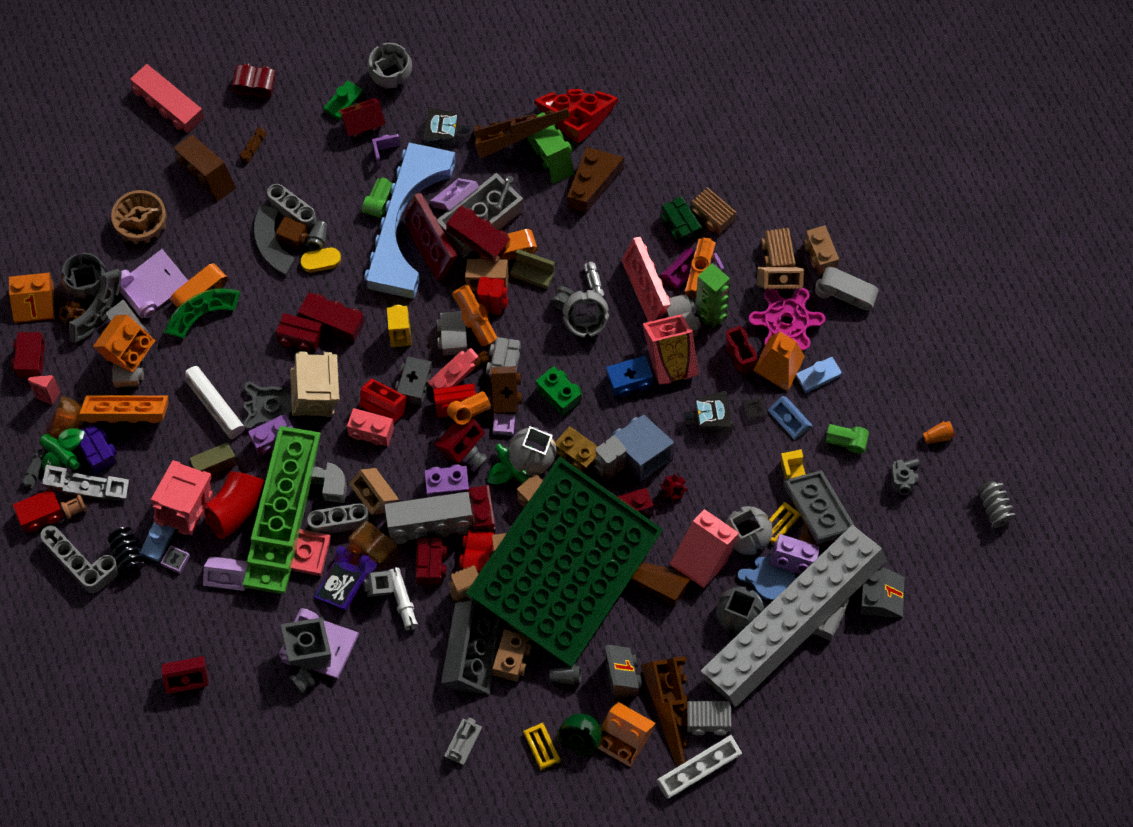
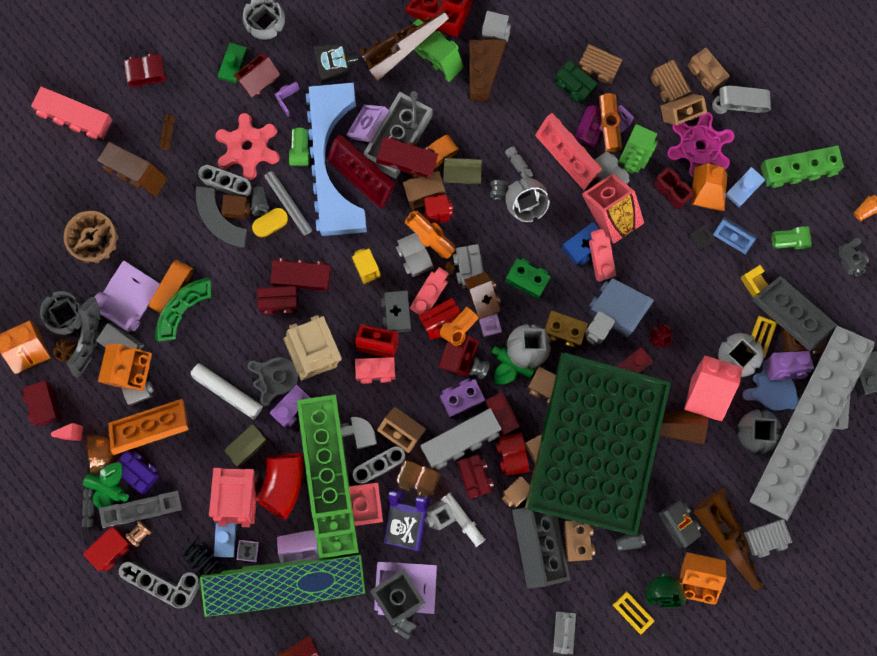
camera: 20 degrees left, 15 degrees up
white brick [657,735,742,798] -> none
clear smoke torso [683,391,733,435] -> none
none -> dark blue slope [200,554,365,617]
none -> coral plate [215,113,280,180]
none -> light grey axle [265,171,312,236]
none -> light grey brick [482,11,511,42]
none -> coral hinge [589,229,616,282]
none -> bright green brick [761,146,844,188]

